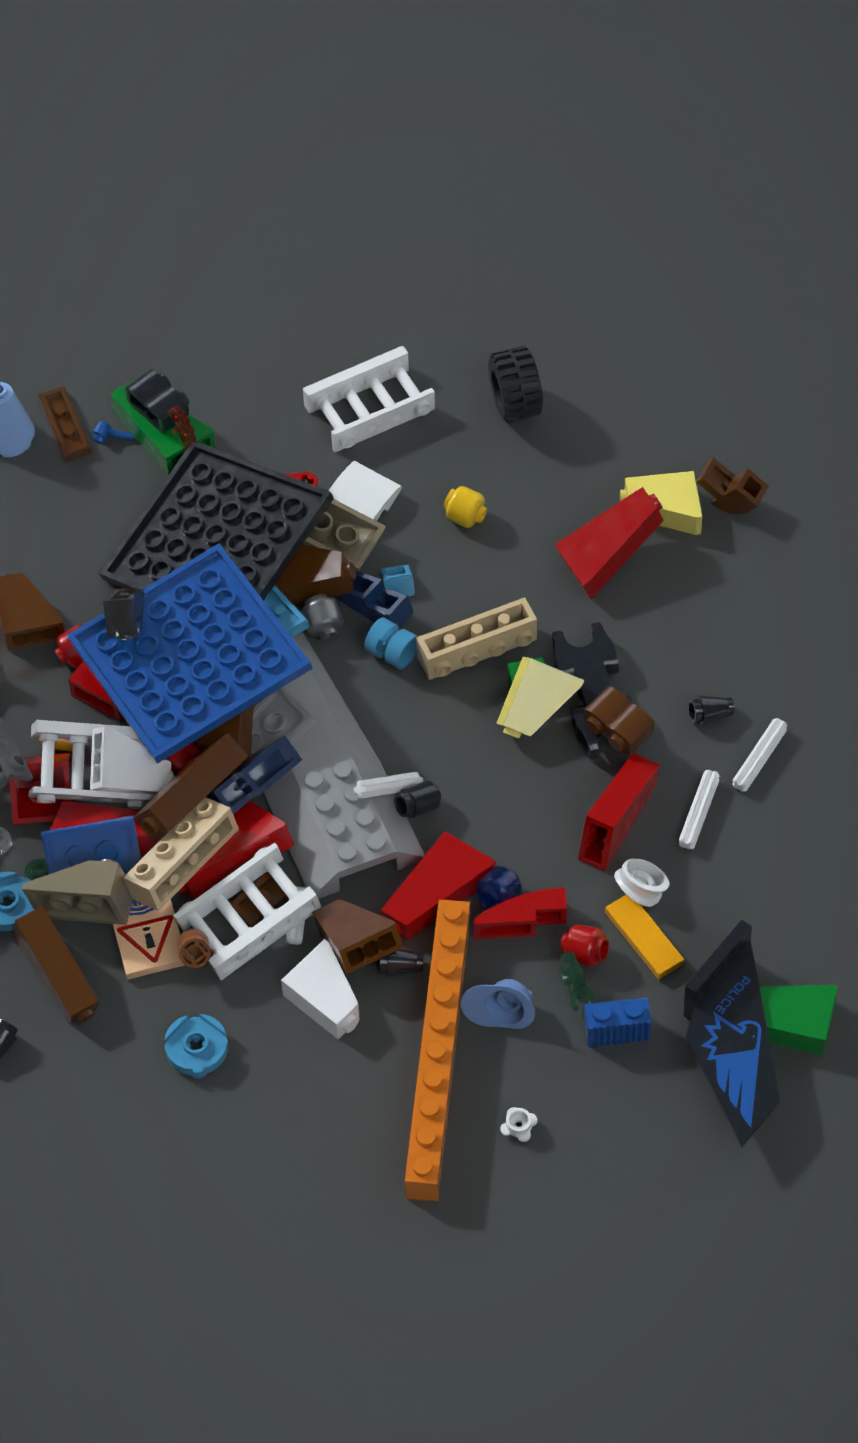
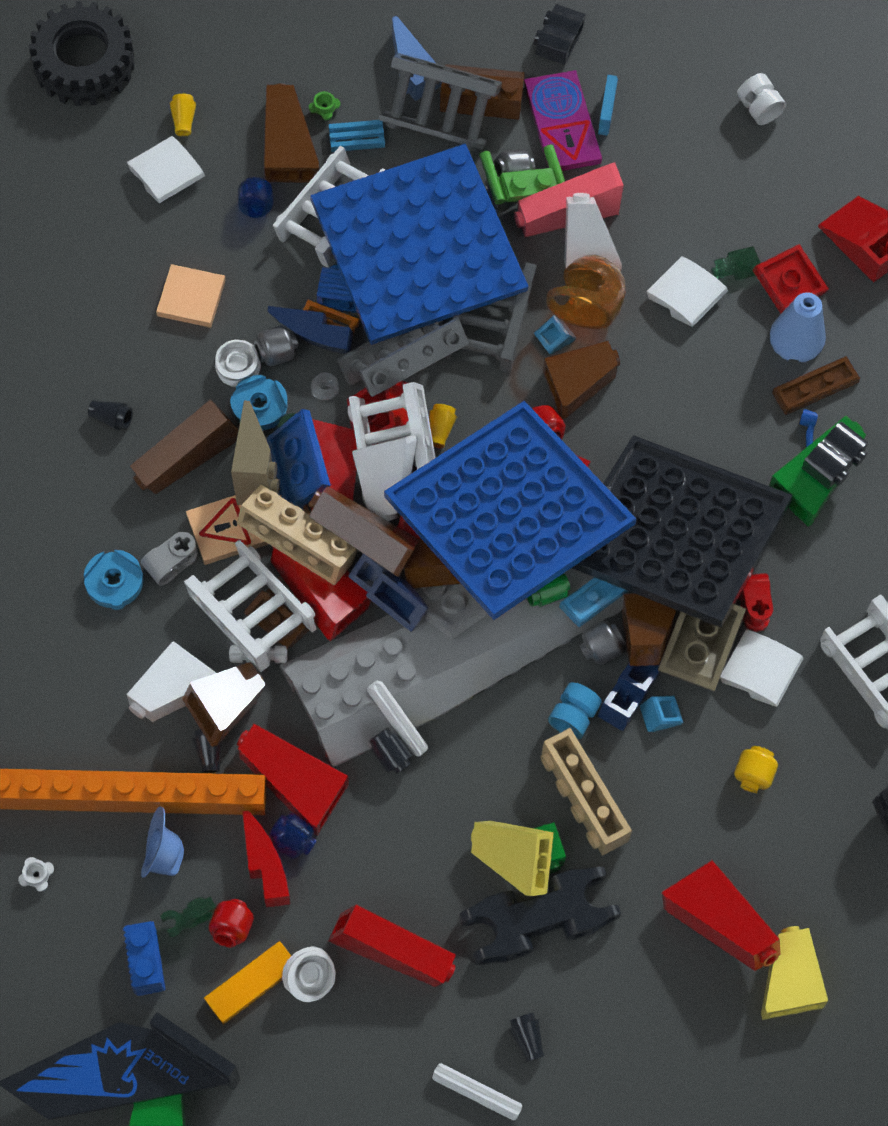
camera: 80 degrees right, 10 degrees up
clear smoke slope [103,587,145,641] -> none
clear red piece [167,405,196,450] -> none
dark orange wheel [178,929,211,968] -> none
reddish brown brick [585,686,654,755] -> none
white axle [679,770,720,850] -> none
reddish brown brick [696,457,769,514] -> none
none -> light grey piece [141,532,198,586]

